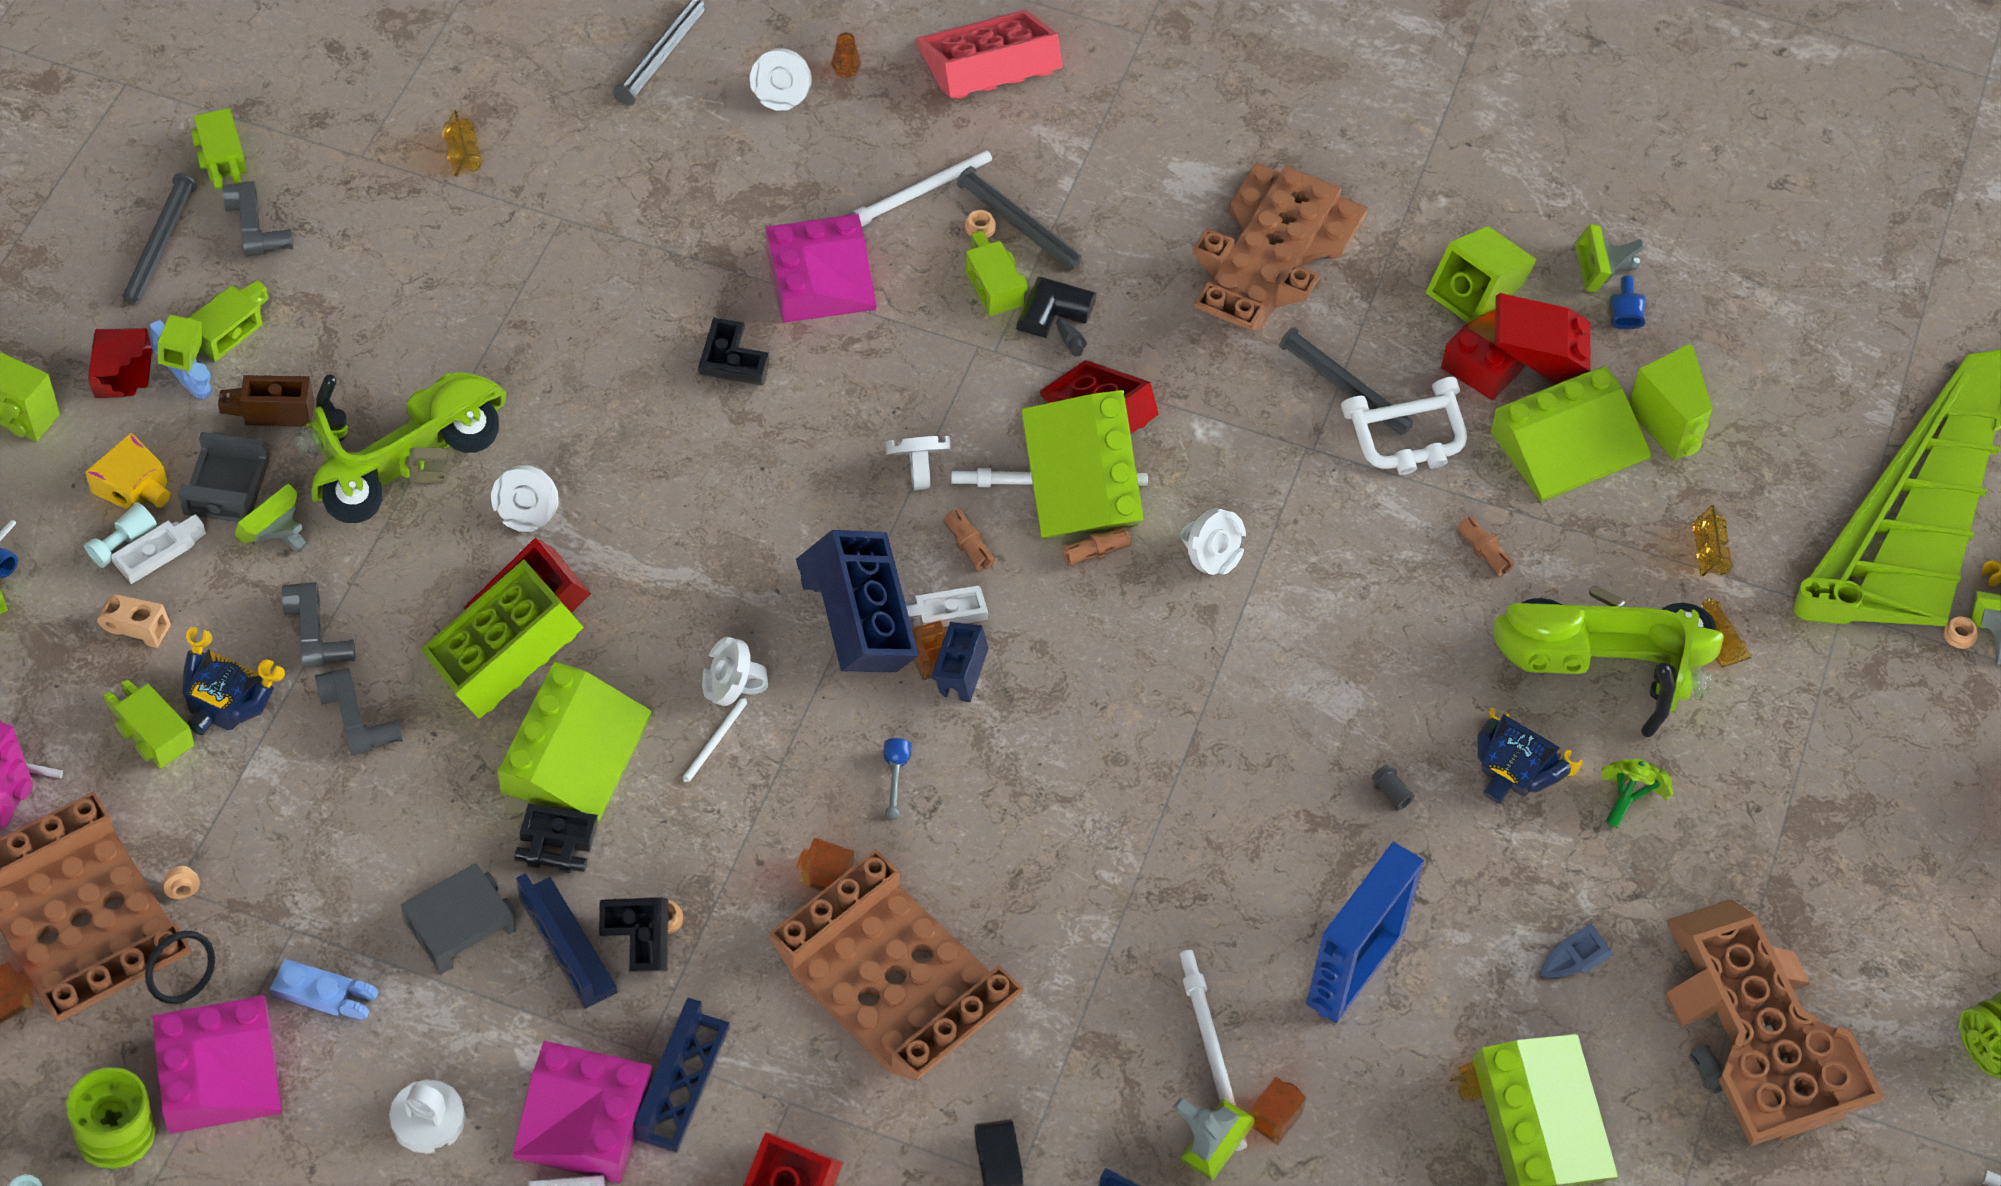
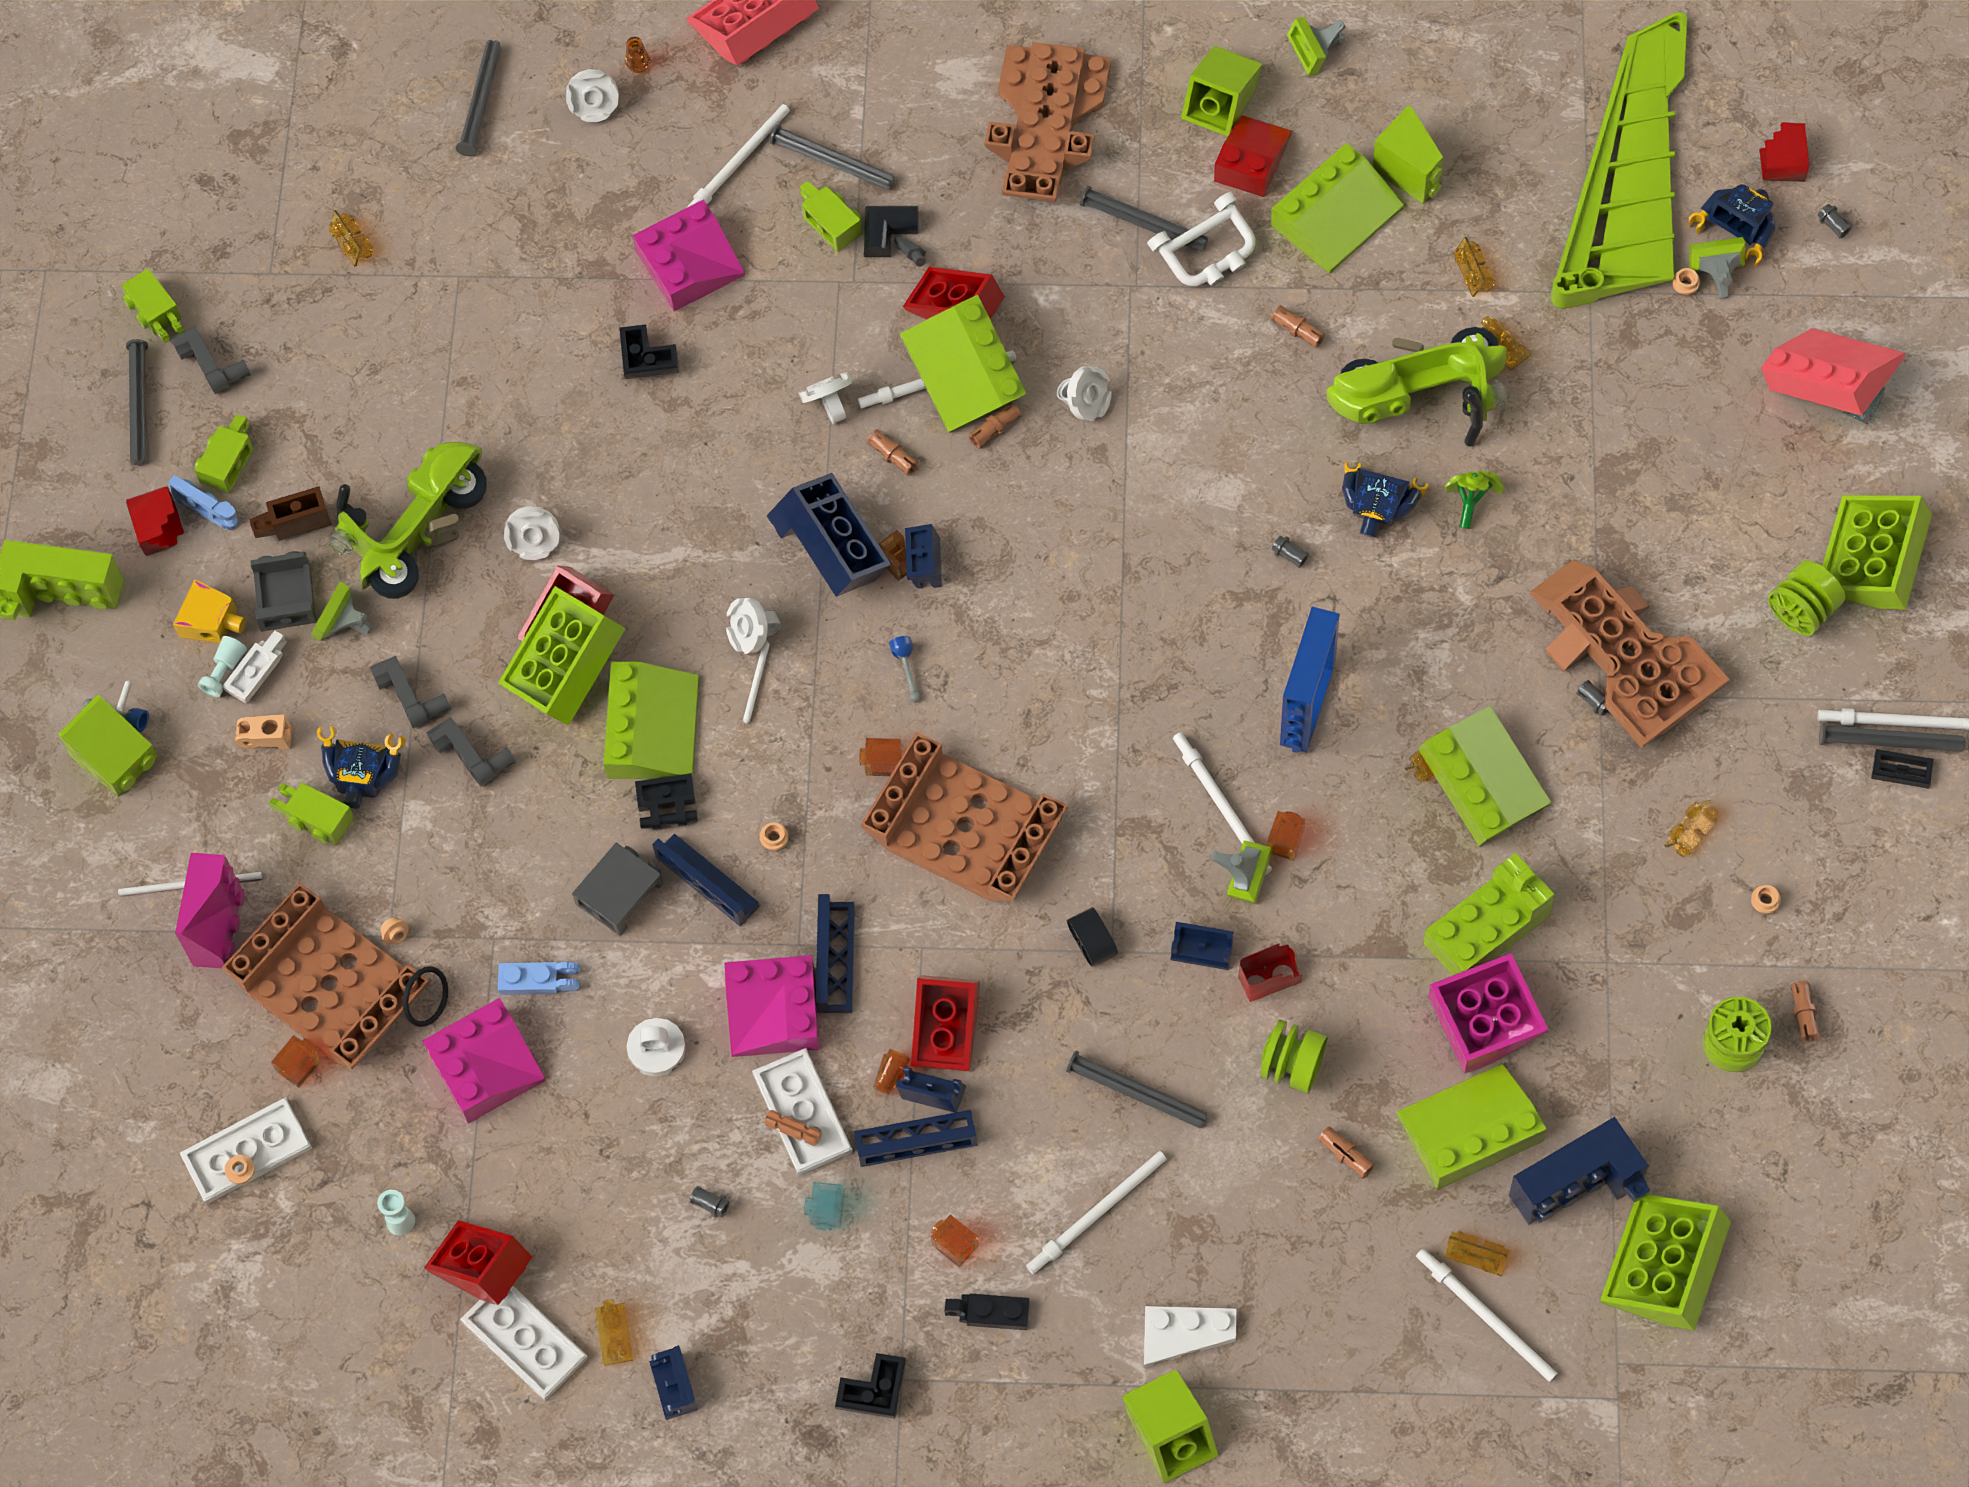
camera: 10 degrees left, 10 degrees up
lime wheel [66,1067,156,1169] -> none
lime brick [157,314,202,372] -> none
black brick [599,897,668,972] -> none
white hinge [906,585,988,631] -> none
light nougat plate [965,210,996,238] -> none
red slope [1495,293,1591,385] -> none
sand blue plate [1540,923,1613,978] -> none
blue piece [1610,275,1646,329] -> none

